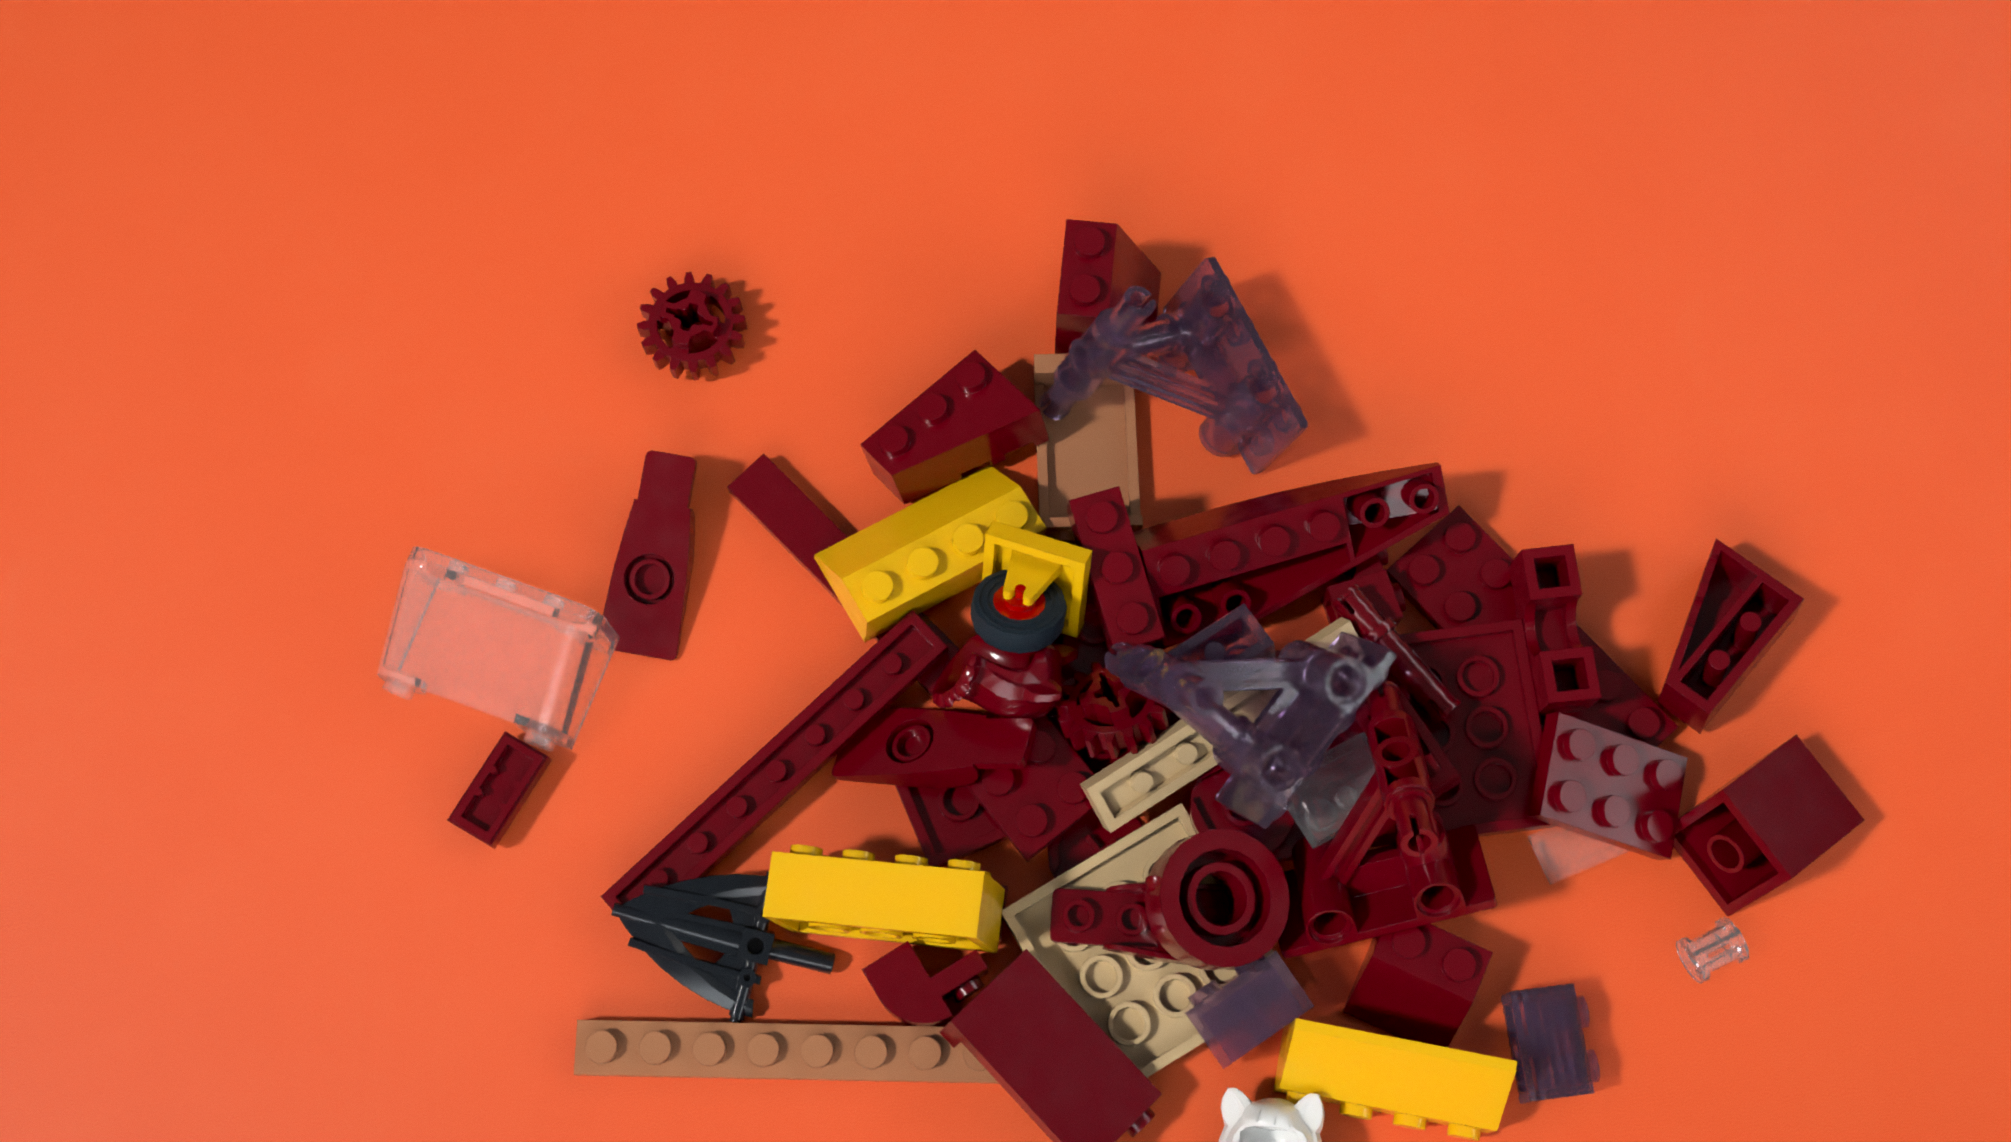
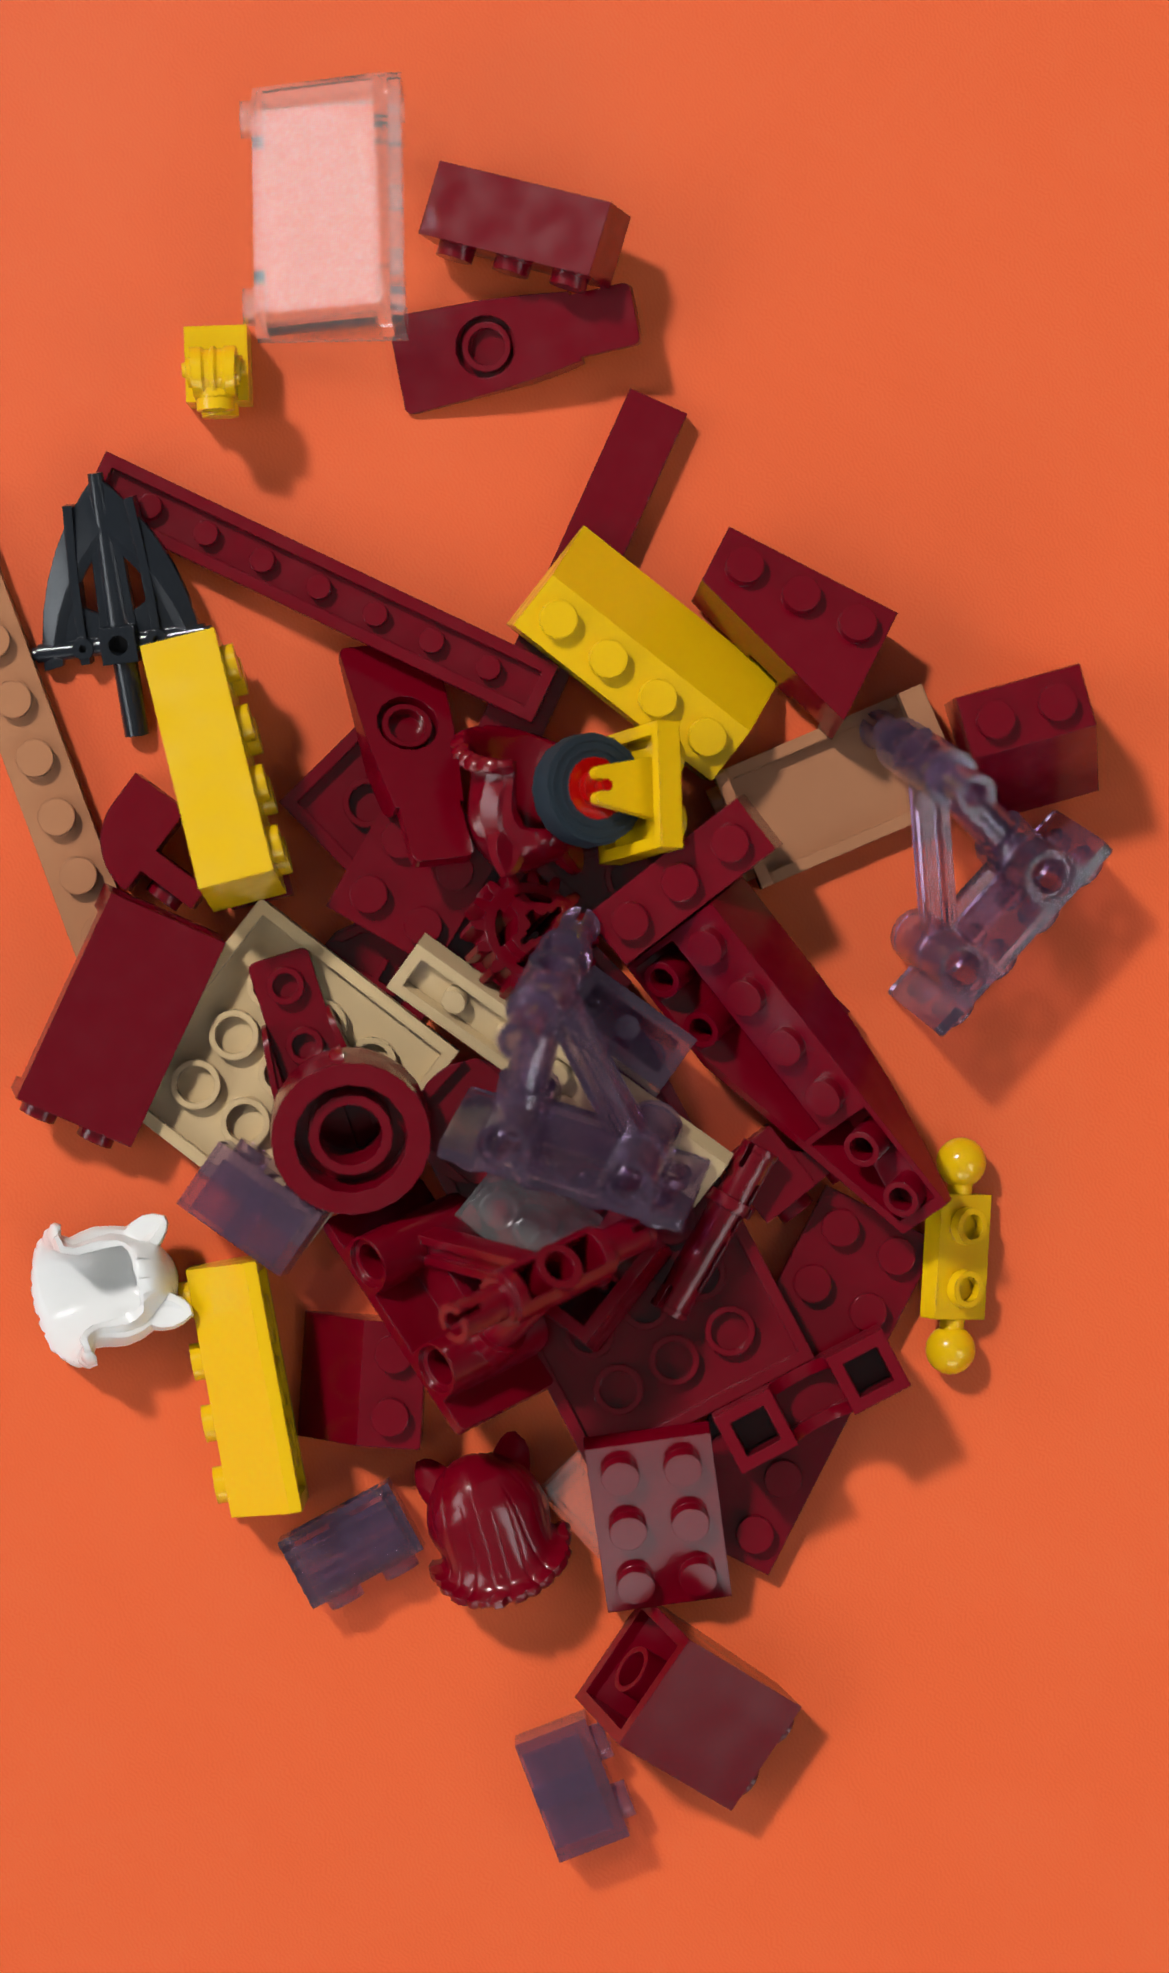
camera: 70 degrees right, 15 degrees up
dark red plate [447,731,552,849] -> none
dark red gear [637,272,747,381] -> none
dark red wedge [1657,538,1804,734] -> none
clear bush [1676,916,1749,984] -> none
none -> yellow brick [182,324,253,419]
none -> dark red hair [415,1431,572,1610]
none -> dark red brick [418,161,631,294]
none -> clear purple brick [515,1709,637,1863]
none -> yellow plate [920,1138,992,1375]

